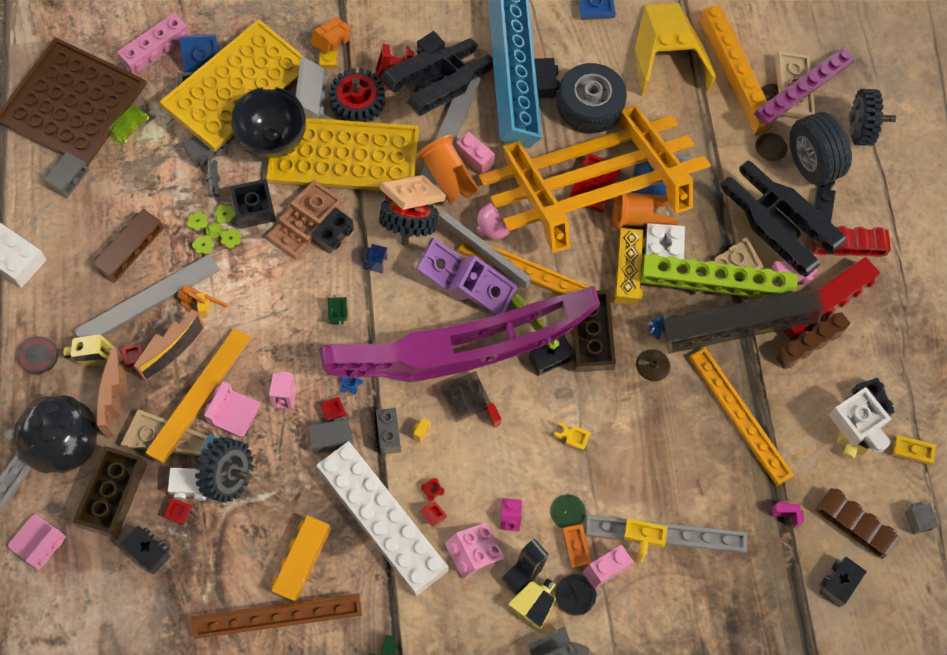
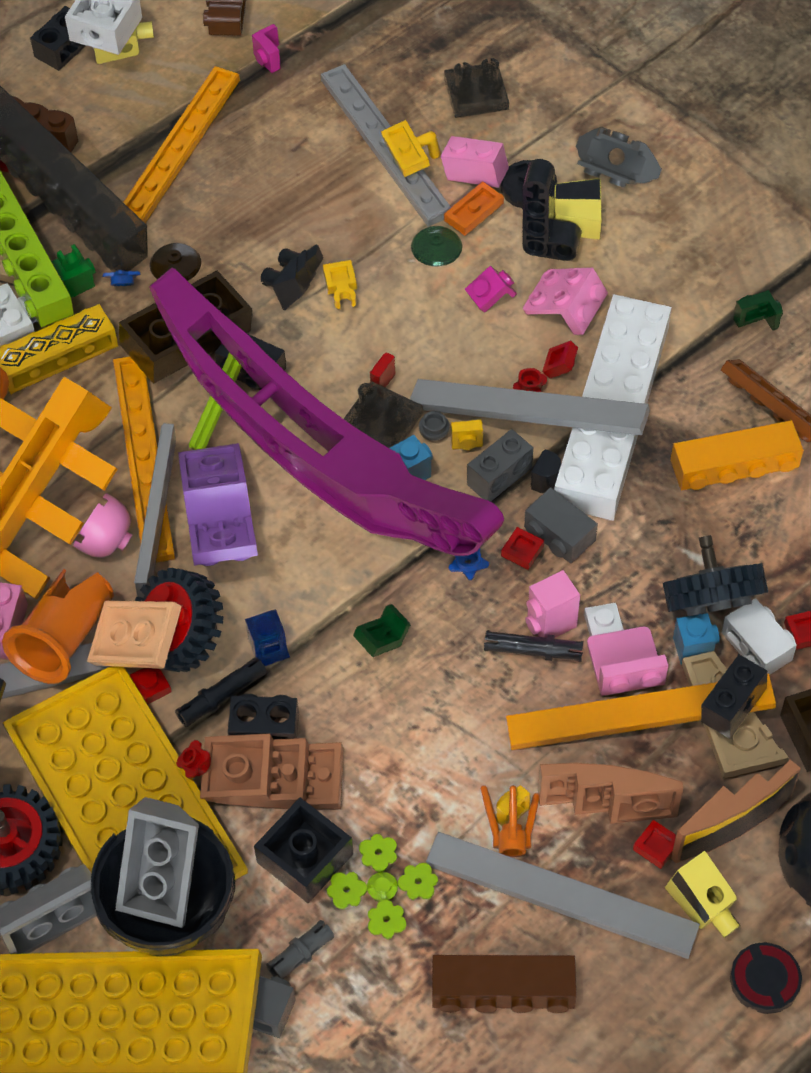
camera: 120 degrees left, 10 degrees down
none -> green brick [51,244,96,298]
none -> light grey slope [115,797,199,928]
none -> black pin [175,656,267,728]
none -> red plate [176,740,211,779]
none -> black connector [260,244,324,310]
none -> dark azure brick [390,435,433,480]
none -> light grey tile [408,379,650,435]
none -> dark grey plate [419,411,449,441]
none -> clear smoke plate [444,58,509,118]
none -> black pin [484,630,584,662]
none -> black brick [531,449,561,493]
none -> white plate [584,603,624,636]
none -> black brick [701,654,768,739]

